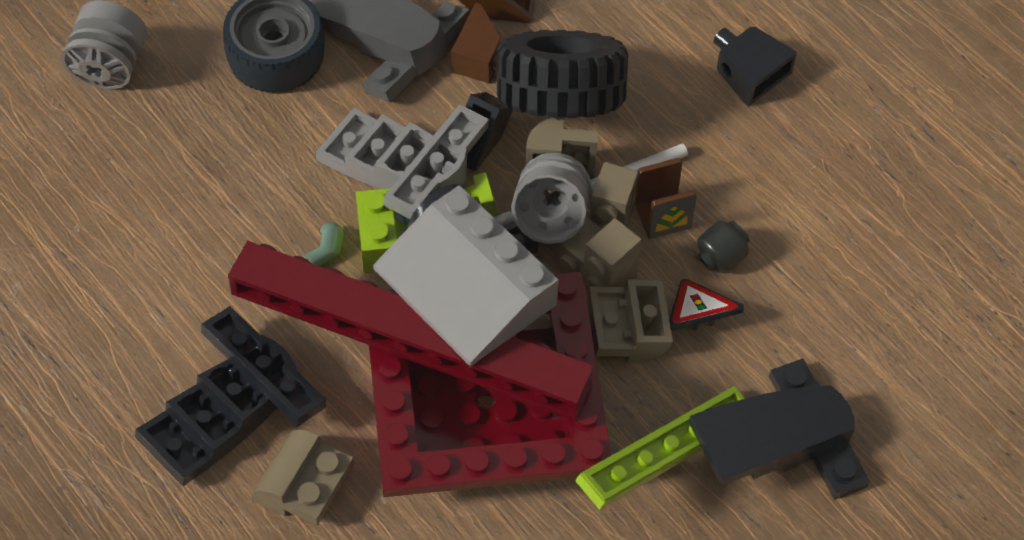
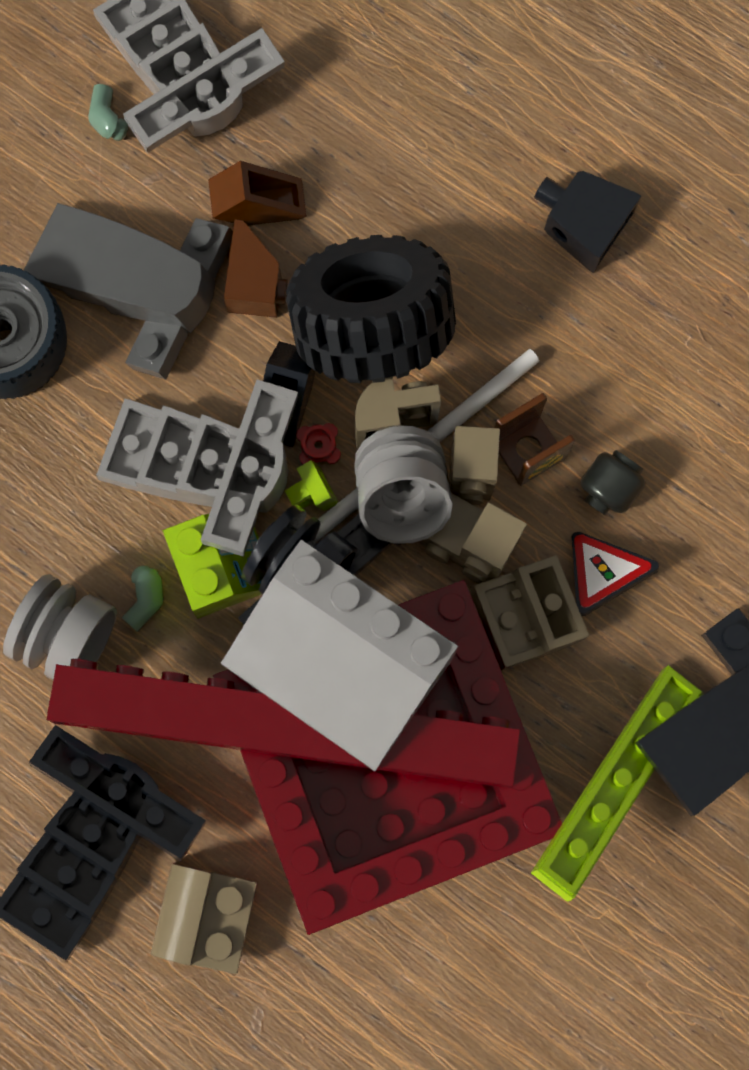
camera: 15 degrees left, 20 degrees up
none -> light grey wheel [3,574,117,680]
none -> red plate [296,423,341,465]

